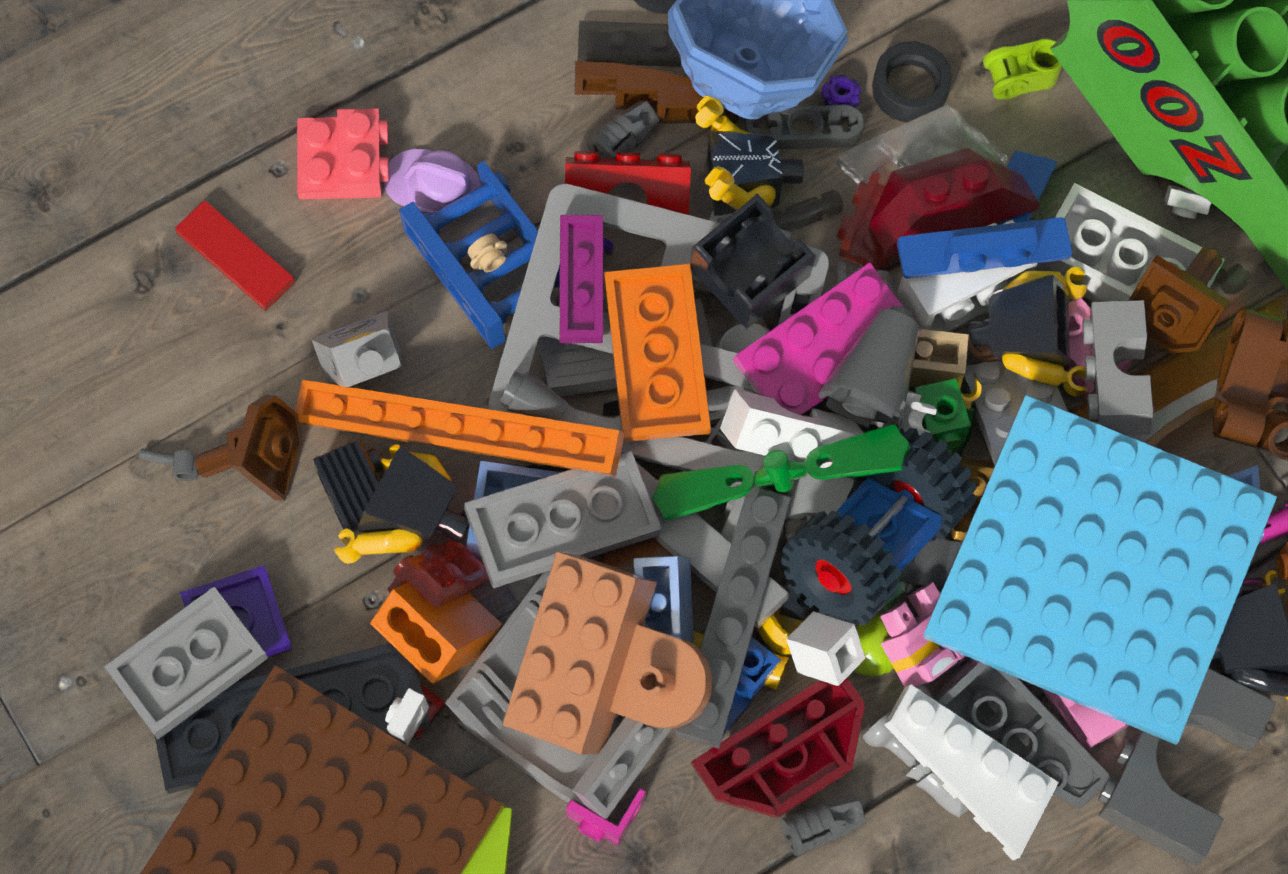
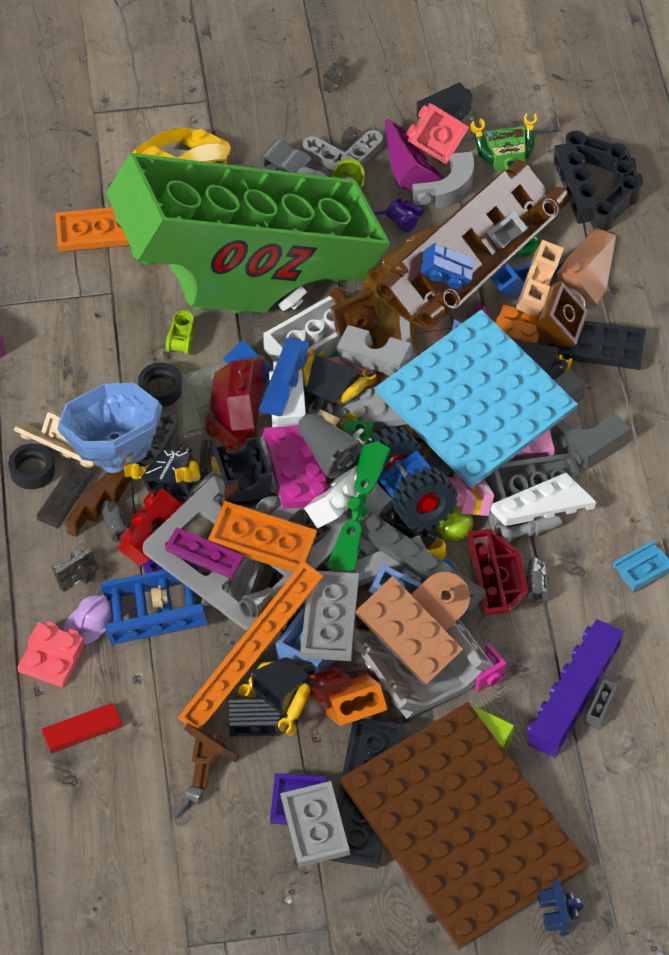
camera: 60 degrees left, 15 degrees down
light grey torso [311,311,402,387] -> none
white plate [385,688,429,746] -> none
white brick [786,612,865,686] -> none
none -> clear smoke hips [52,547,99,592]

